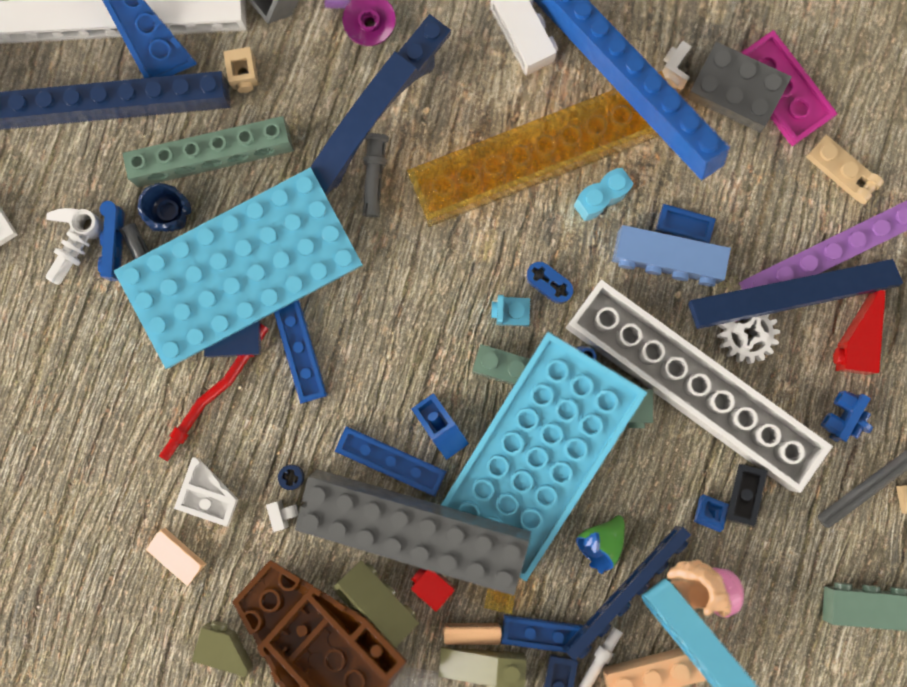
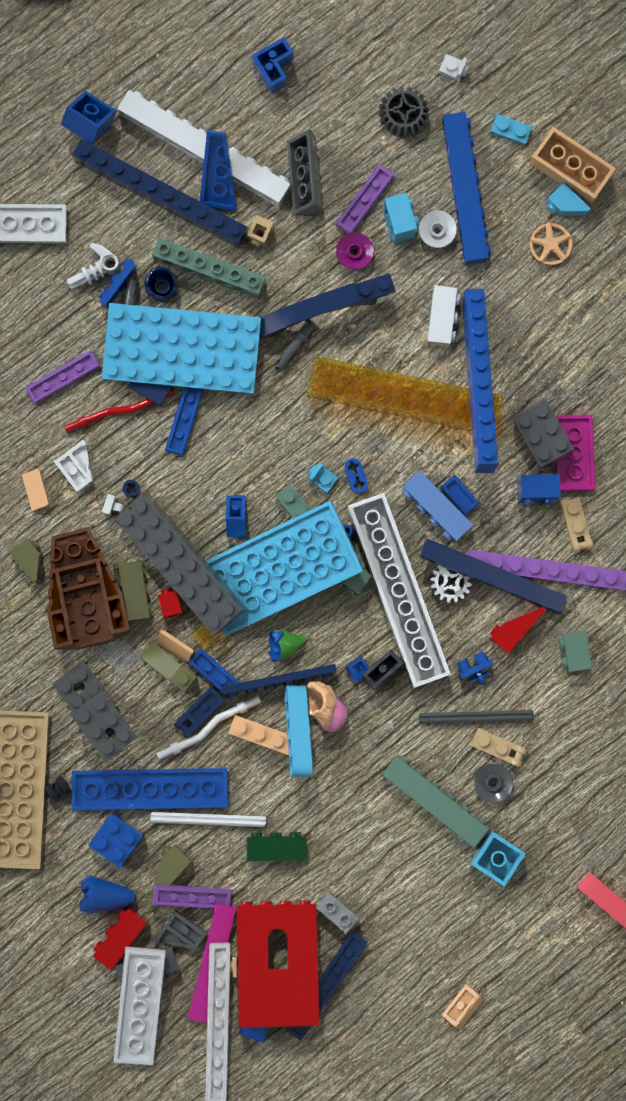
camera: 30 degrees right, 0 degrees up
blue tile [334,426,447,497] -> none
medium azure brick [574,168,634,221] -> none
white bracket [660,41,692,90] -> none
none -> medium lavender tile [25,350,101,405]
none -> blue brick [517,474,560,506]

